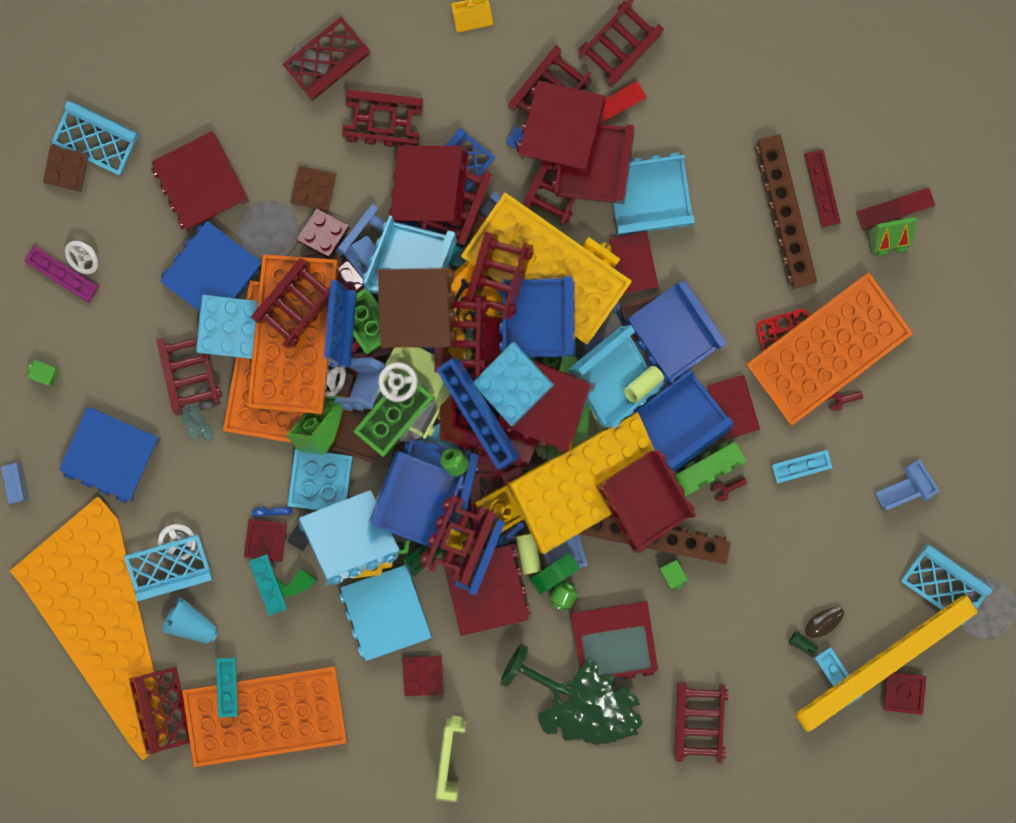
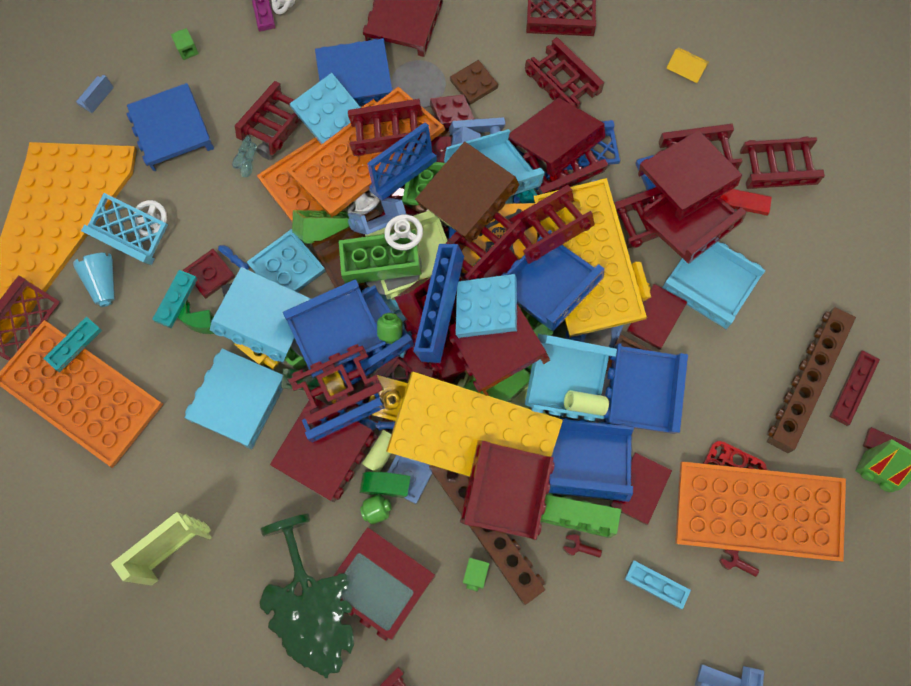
camera: 45 degrees right, 15 degrees down
dark red plate [403,656,443,696] -> none

